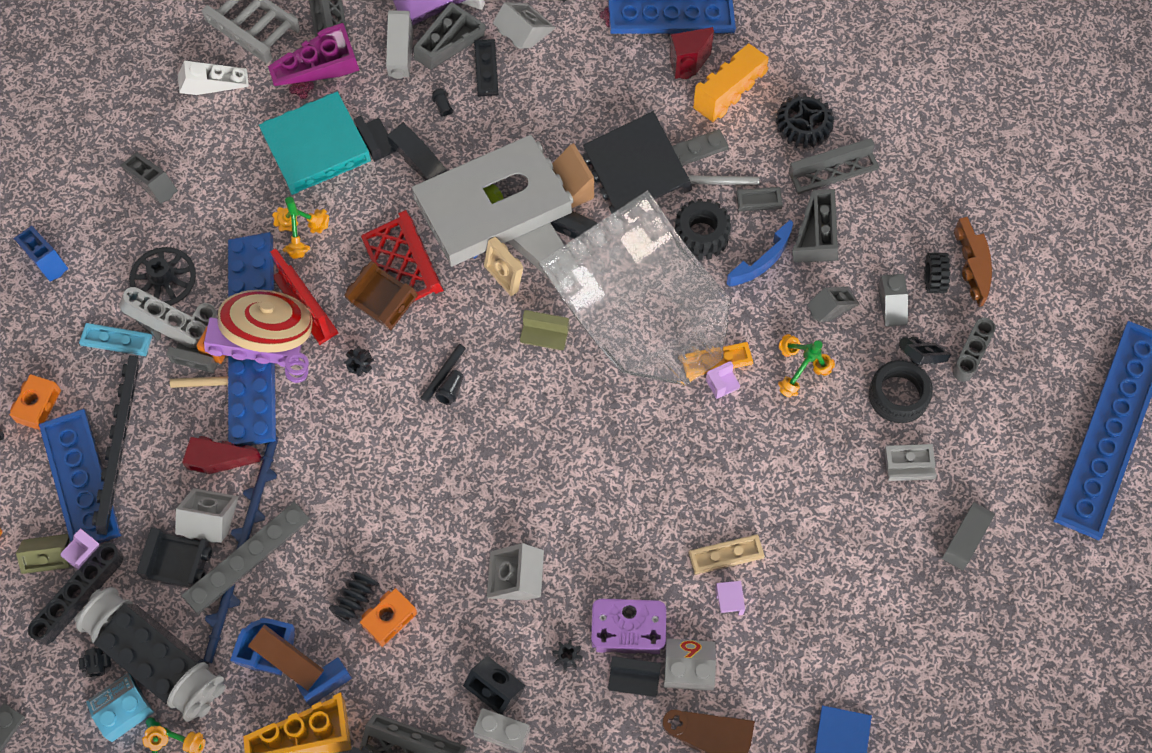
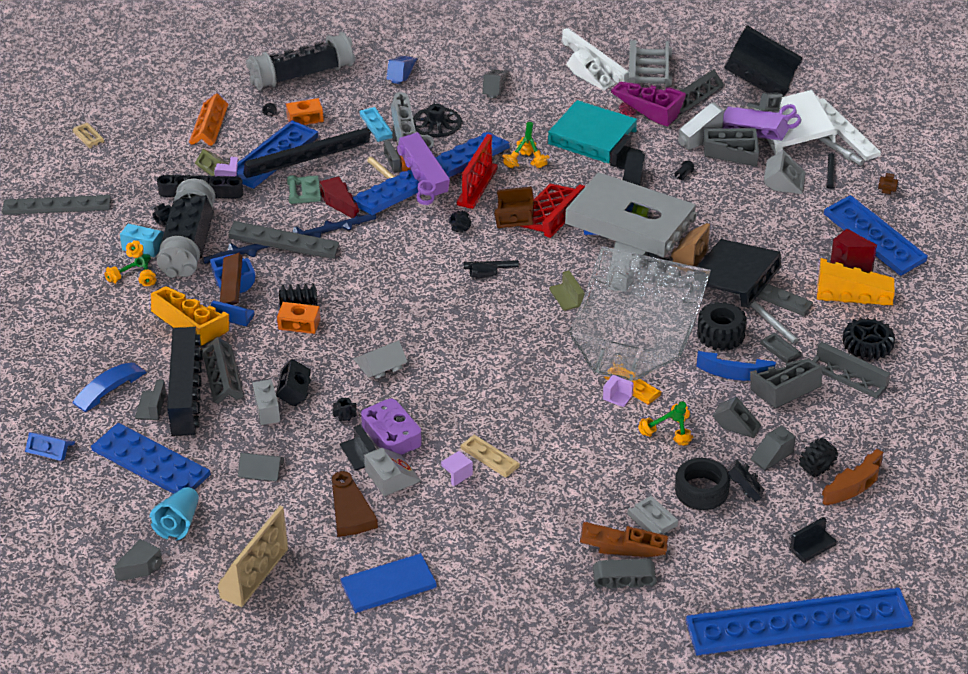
camera: 55 degrees right, 25 degrees down
black panel [136,527,213,589] -> none
light grey slope [175,488,239,543] -> none
tan dish [217,290,312,352] -> none
black tile [474,39,499,97] -> none
tan plate [484,237,523,297] -> none
dark grey beam [953,317,996,382] -> none
none -> sand green plate [287,175,321,204]
none -> white plate [562,28,629,83]
none -> dark orange slope [580,521,668,557]
none -> black panel [790,517,837,563]

